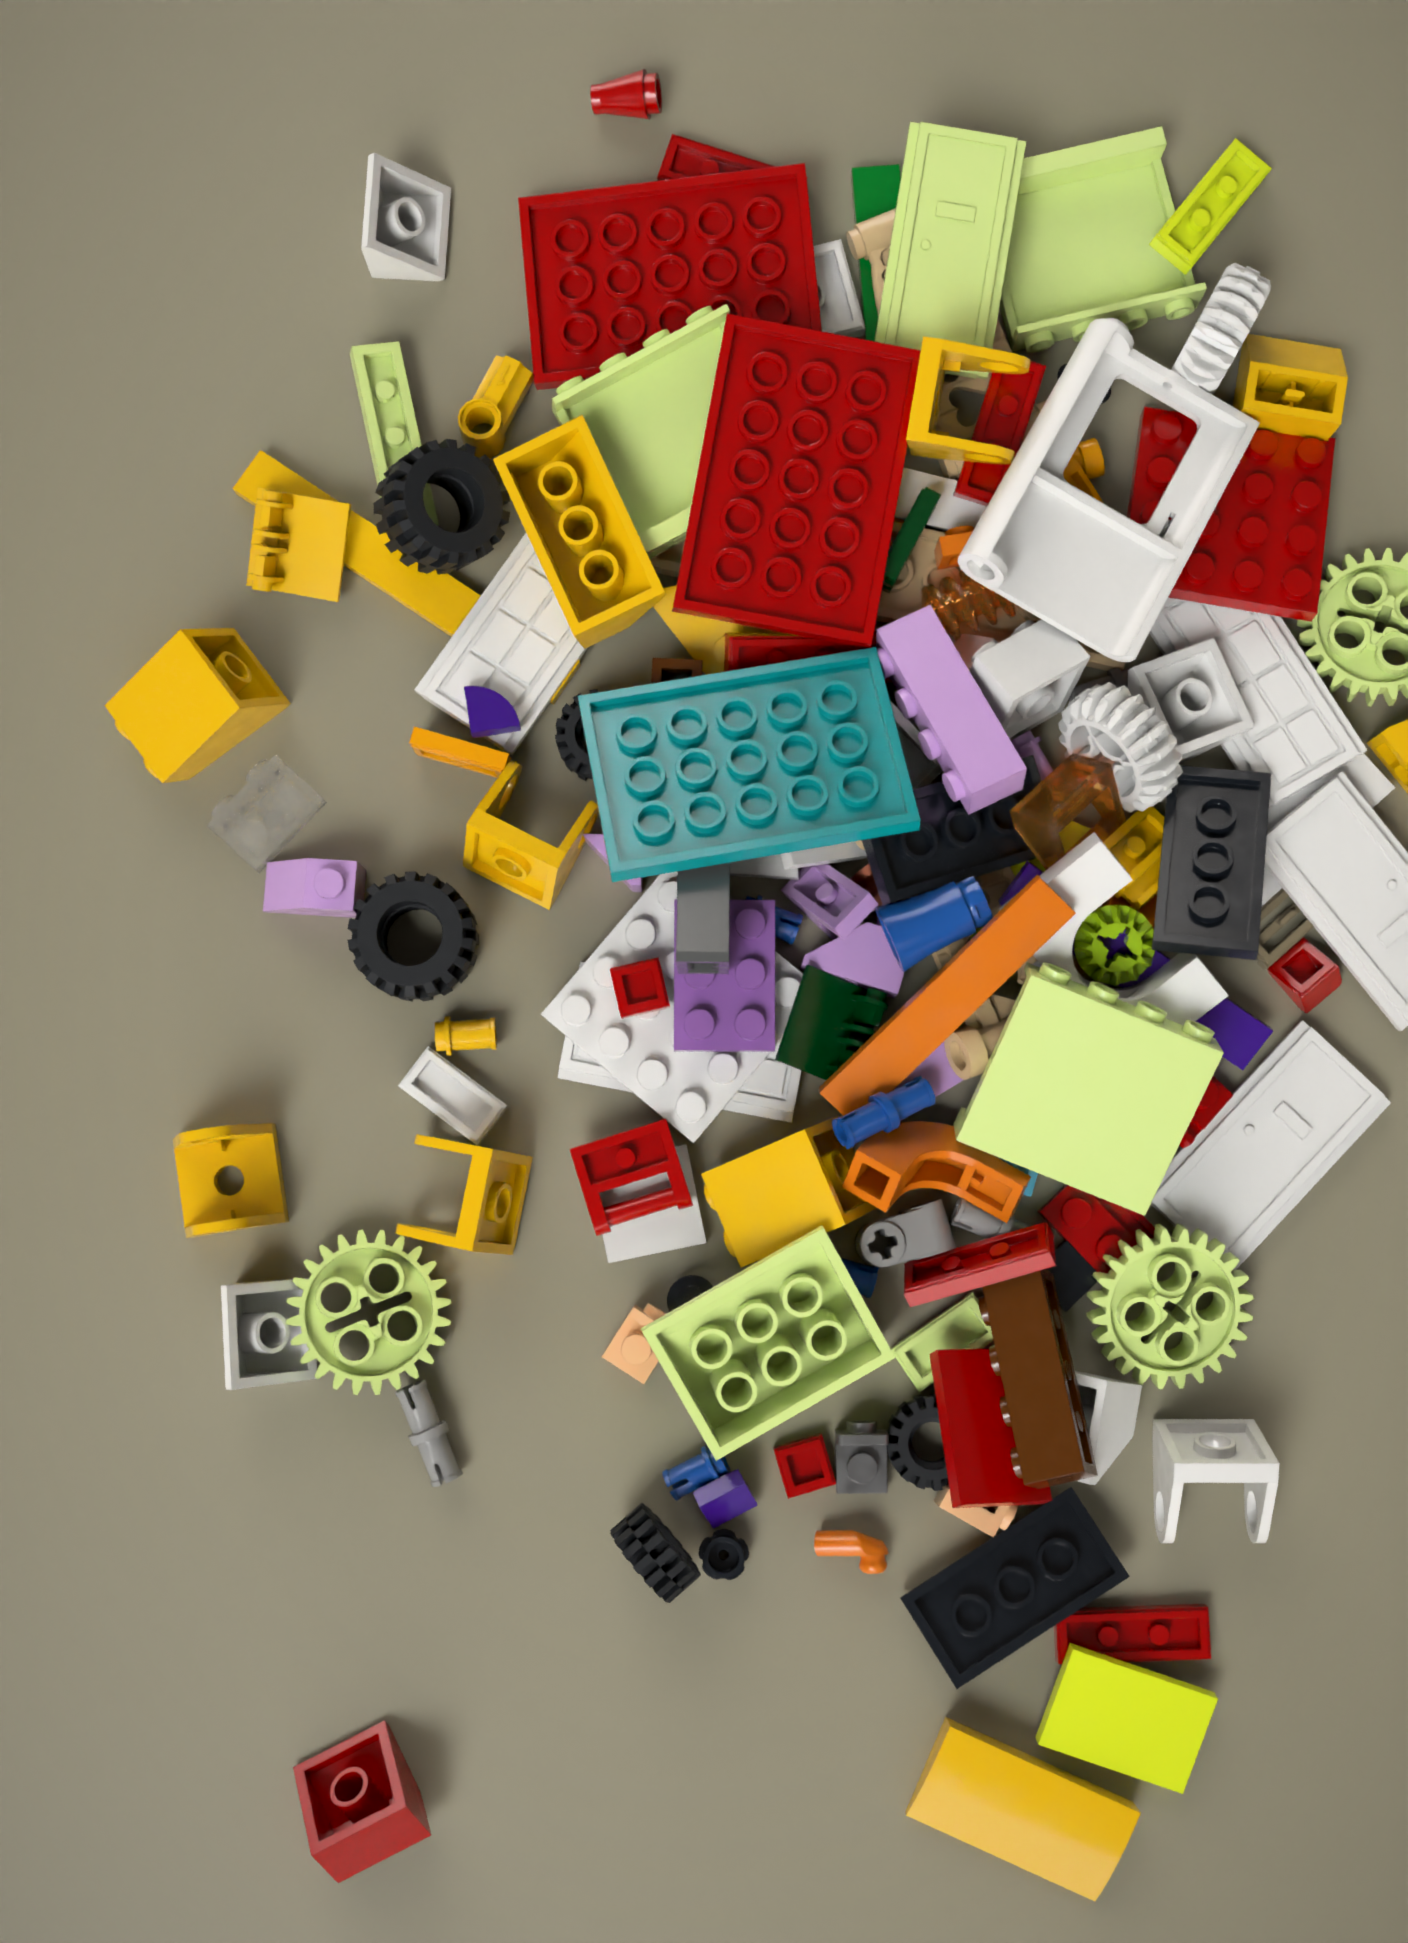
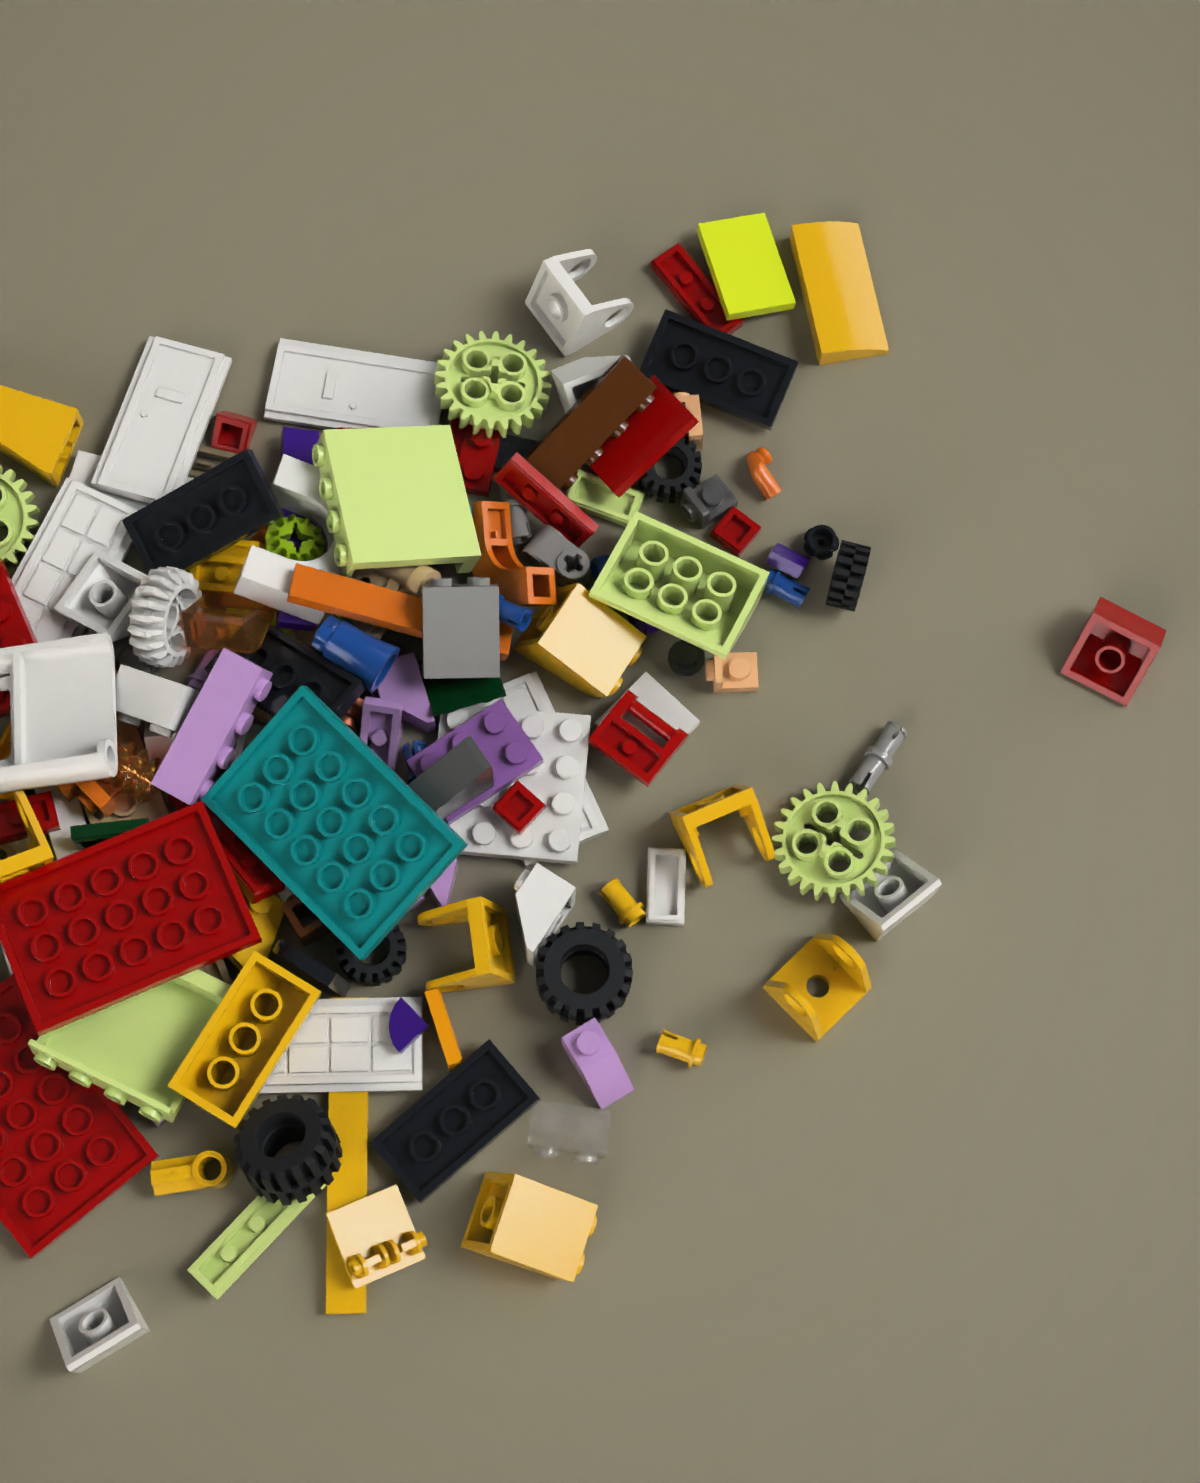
camera: 130 degrees left, 10 degrees down
none -> black tile [272,939,351,997]
none -> black plate [370,1039,541,1204]
none -> light grey panel [421,577,500,679]
none -> white slope [514,863,576,967]
none -> yellow pin [656,1029,708,1068]

